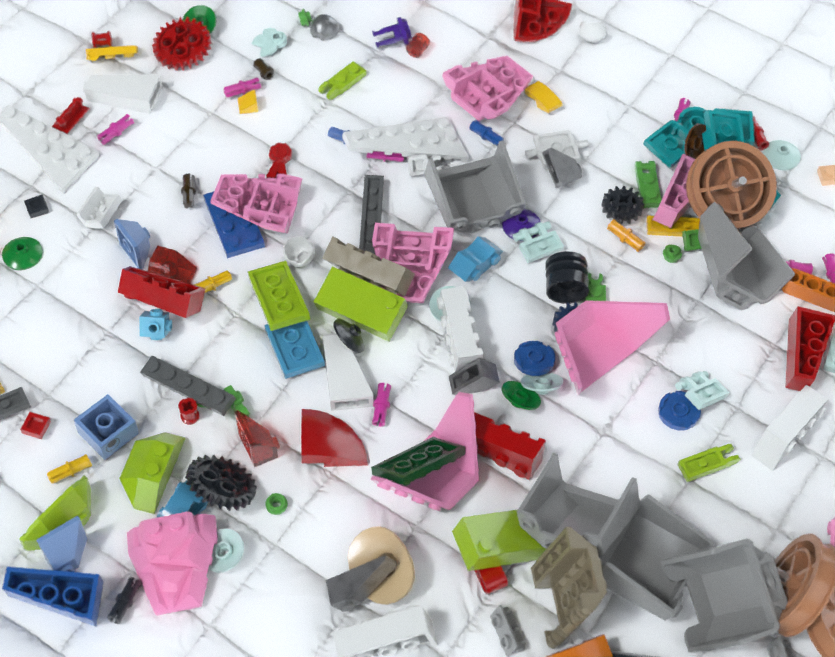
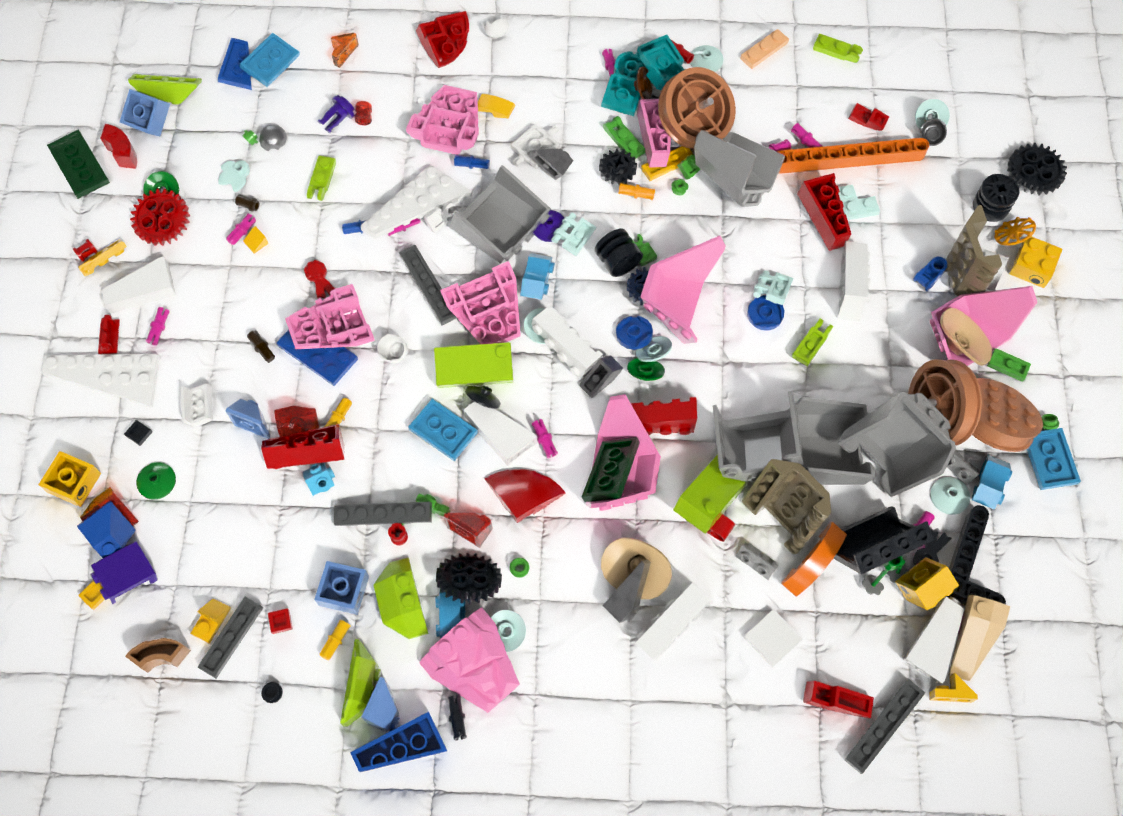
camera: 30 degrees left, 10 degrees up
lime plate [247,260,310,331] -> none
wedge [322,236,415,296] -> none

